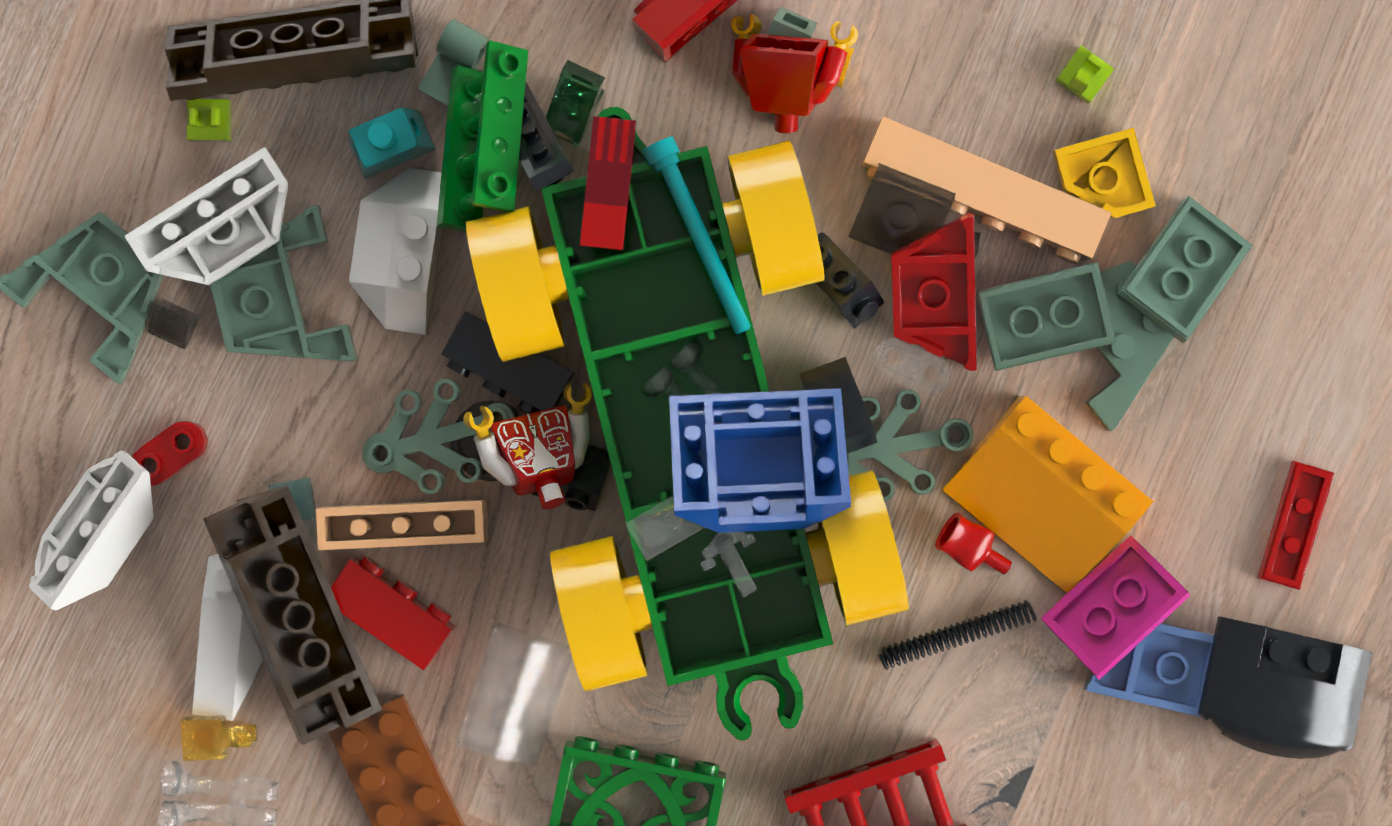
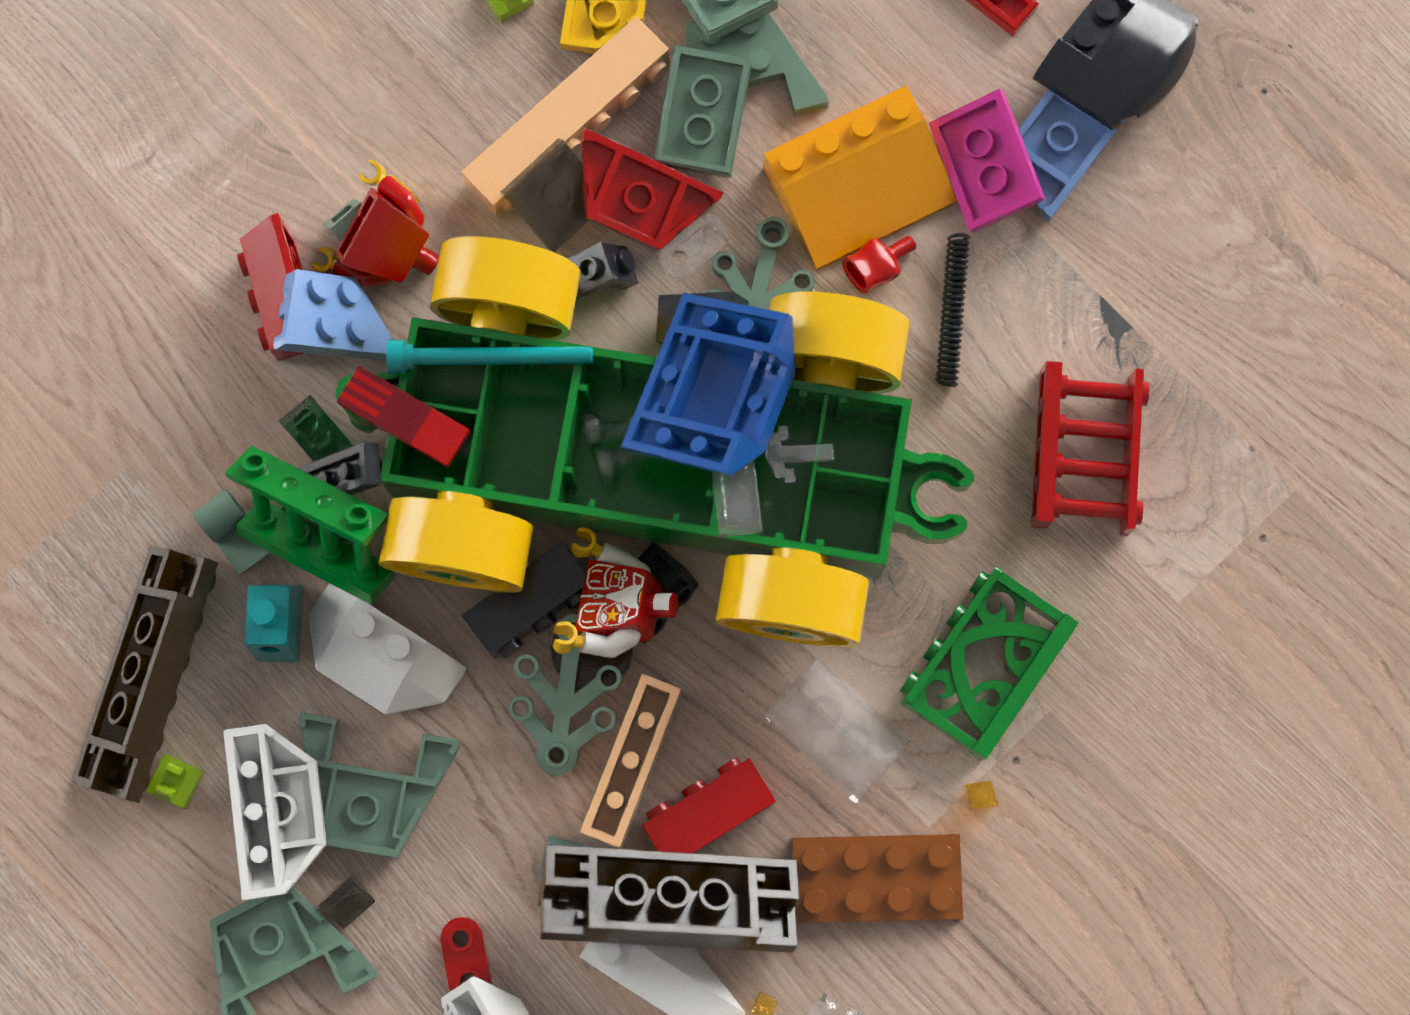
camera: 60 degrees left, 10 degrees down
none -> medium blue wing [273,269,393,361]

